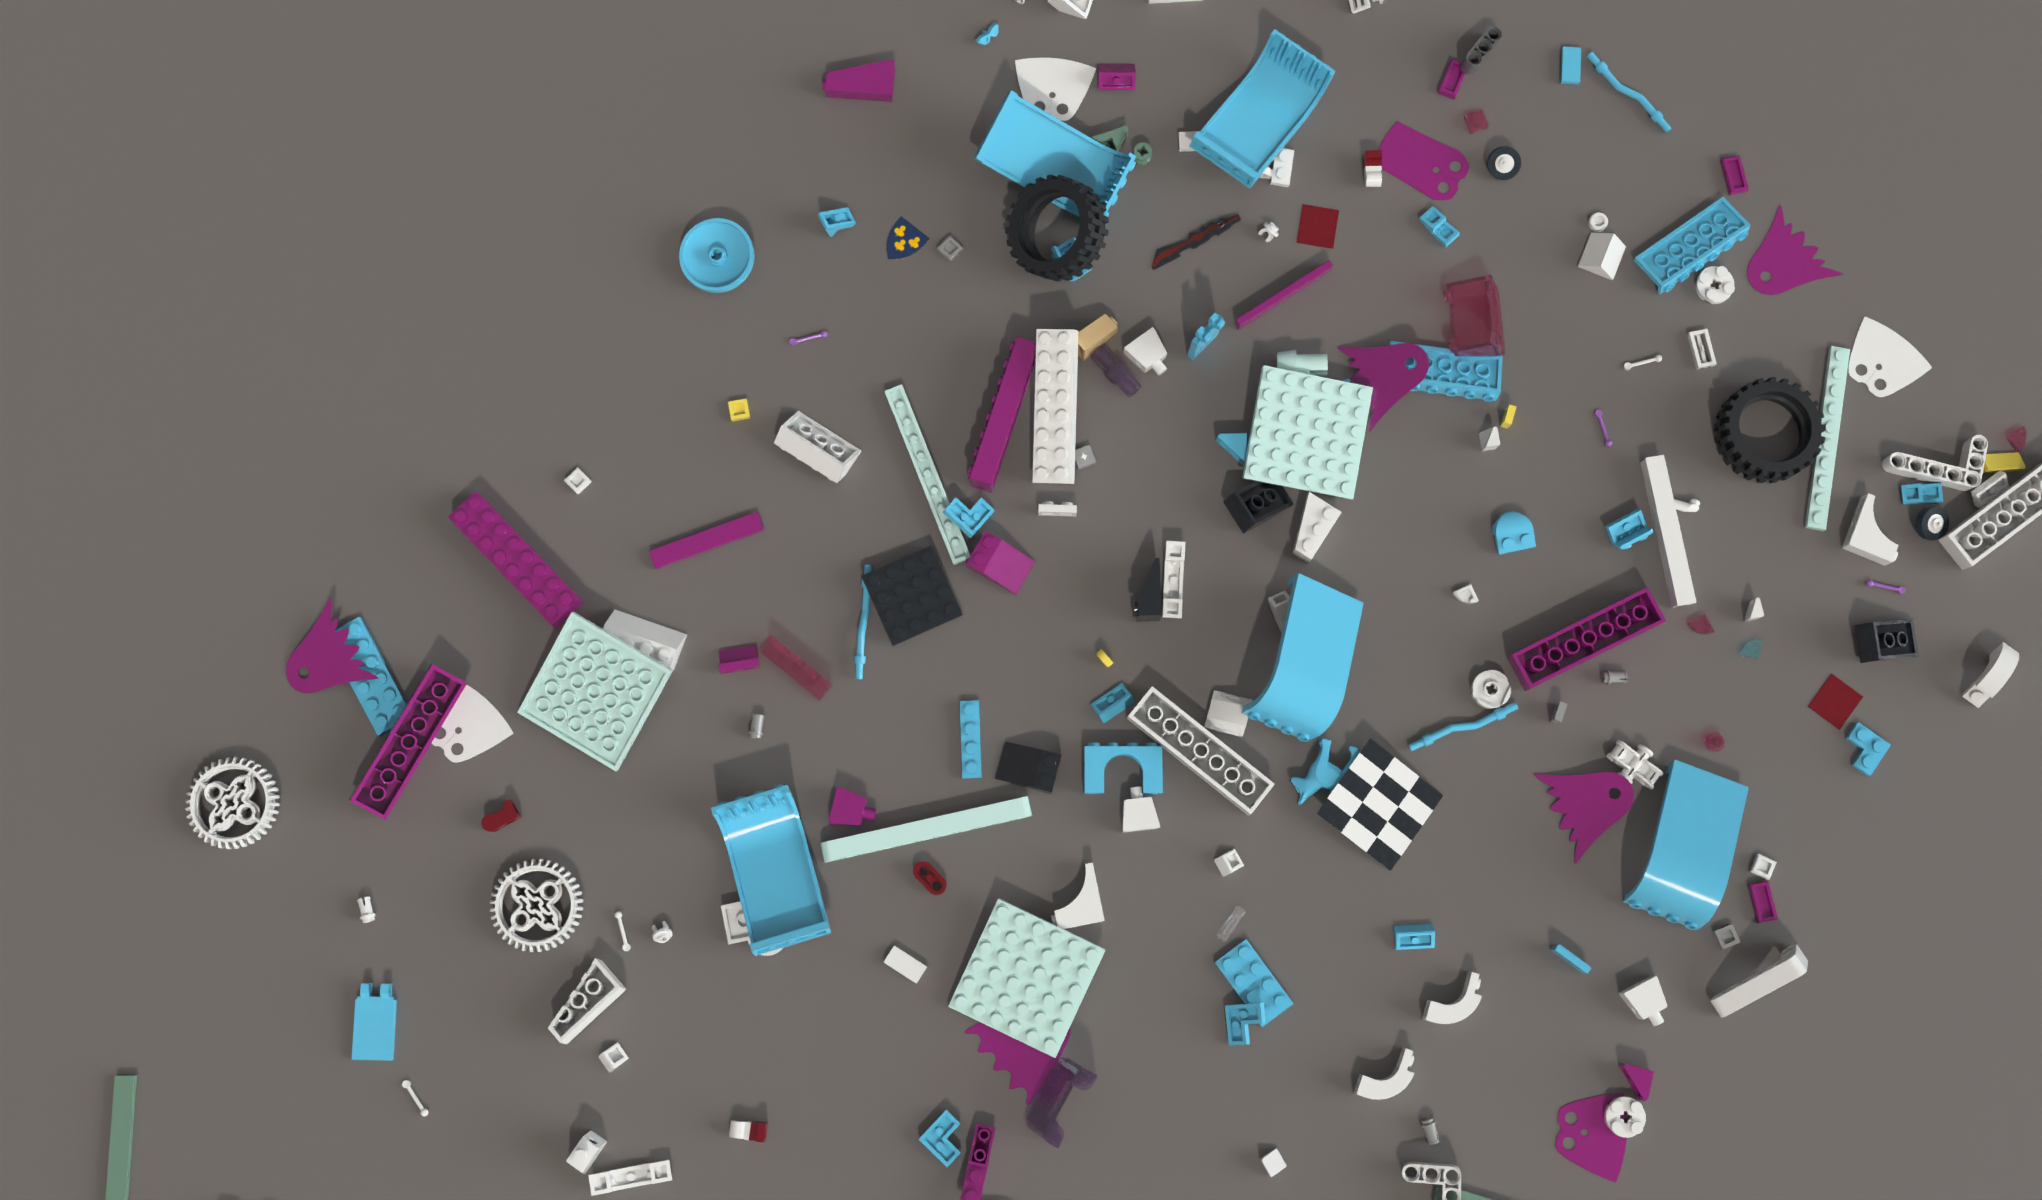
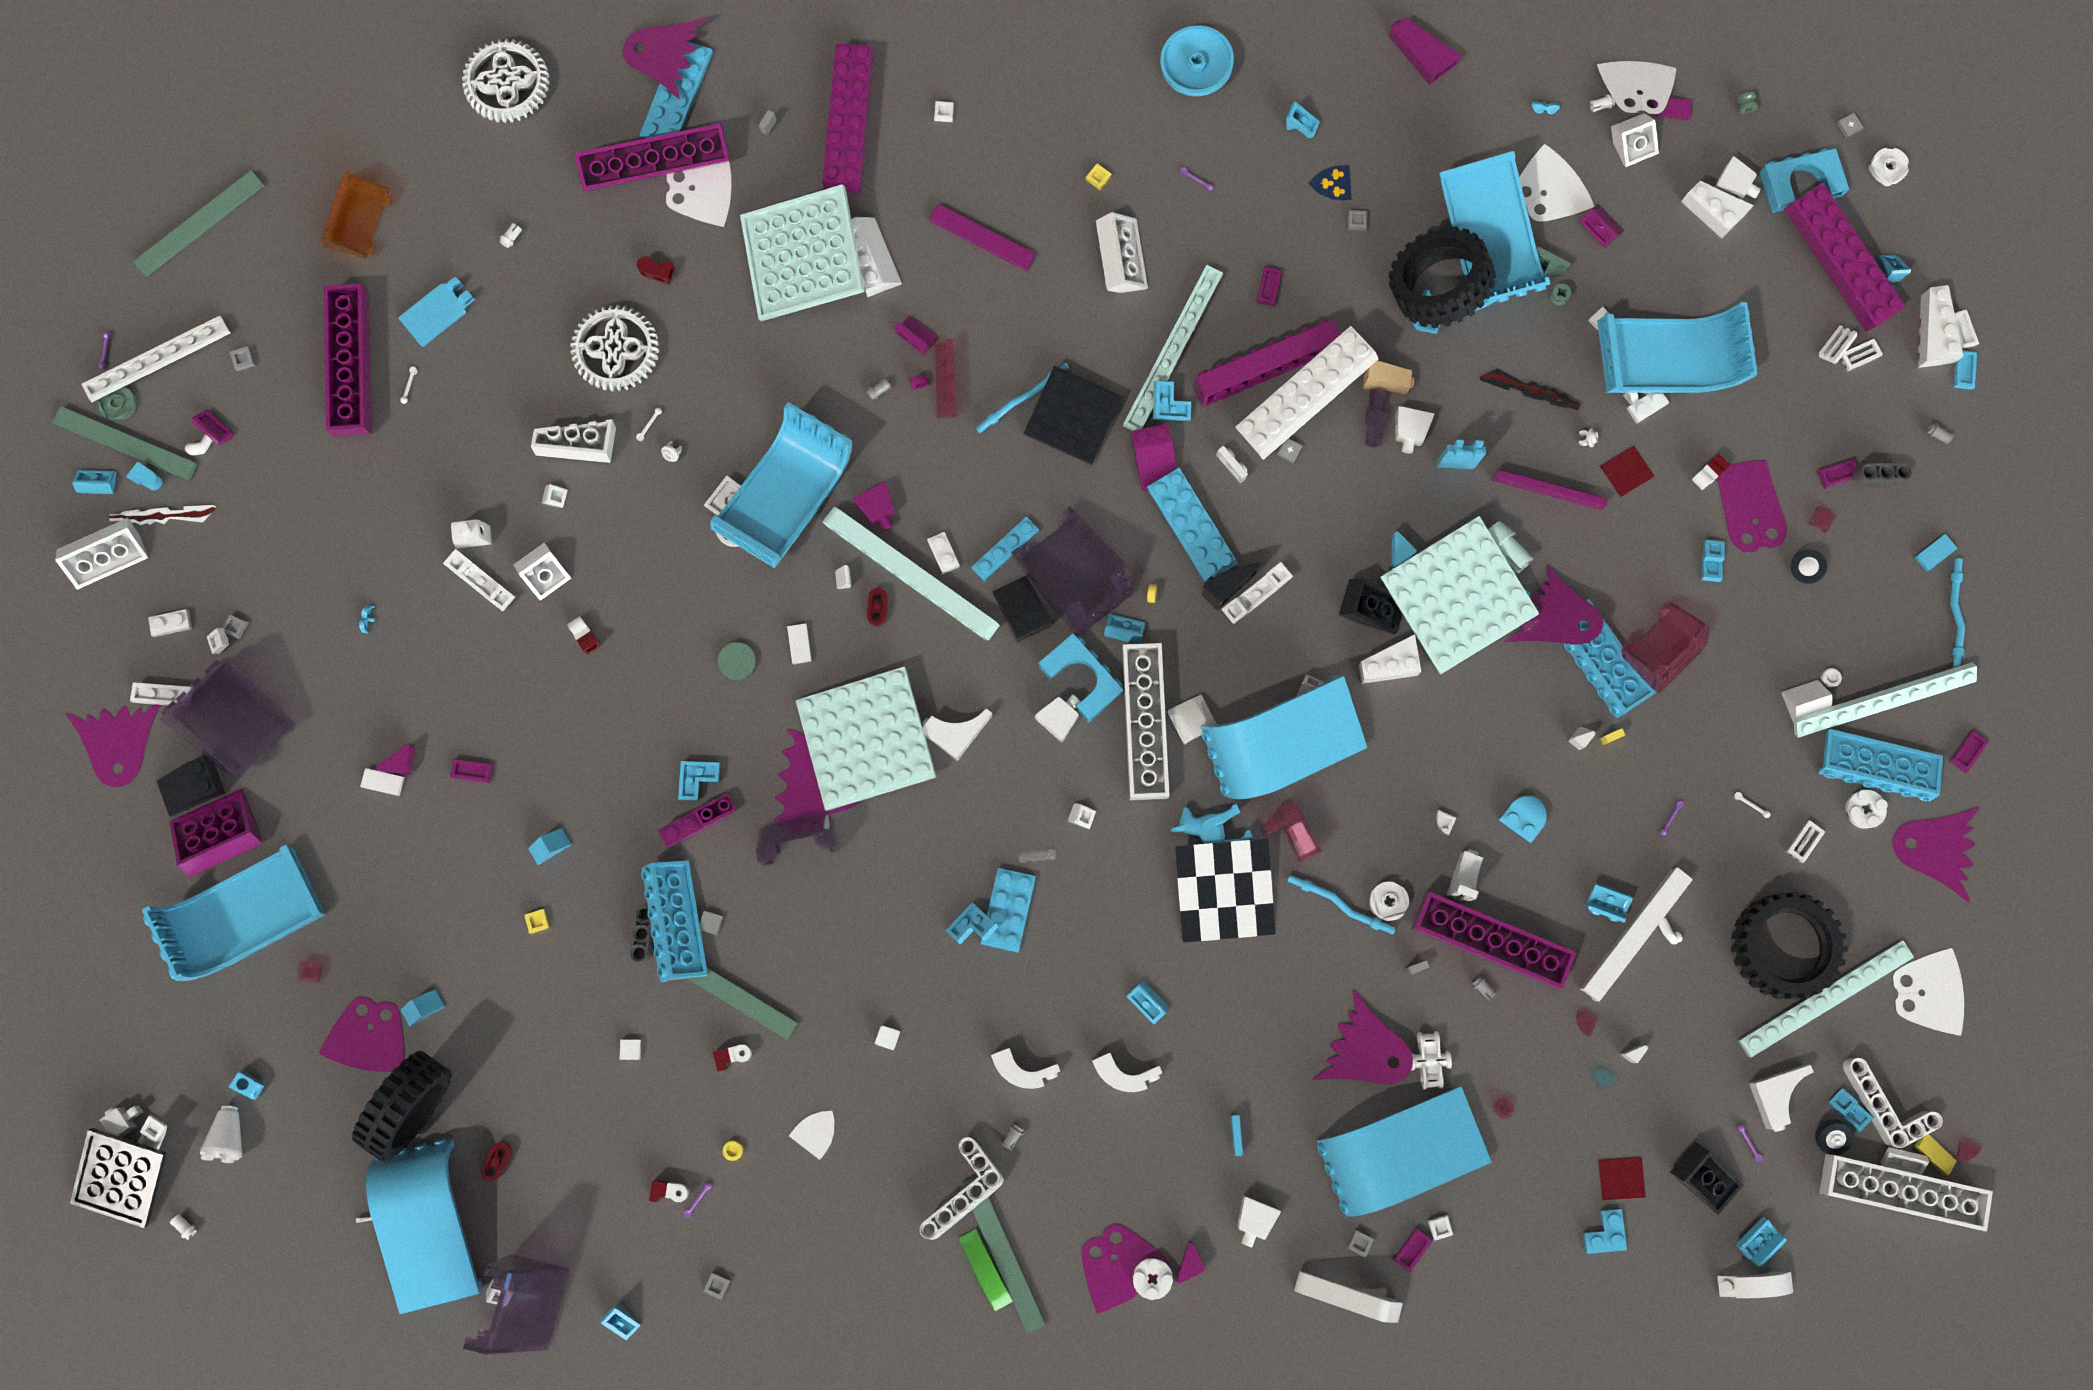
camera: 50 degrees right, 0 degrees up
none -> clear orange windscreen [319,171,392,259]
none -> magenta brick [324,283,371,437]
none -> white slope [513,543,571,600]
none -> sand green tile [717,642,756,681]
none -> light grey tile [759,110,777,136]
none -> white slope [835,565,852,589]
none -> magenta tile [909,376,930,390]
none -> white plate [927,532,960,574]
none -> clear purple windscreen [1011,507,1136,636]
none -> medium azure plate [1147,468,1238,582]
none -> magenta tile [1256,266,1282,307]
none -> clear pink brick [1261,801,1321,863]
none -> white arch [1446,849,1483,903]
none -> medium azure bracket [1736,1217,1787,1267]
none -> light aqua plate [1794,662,1977,738]

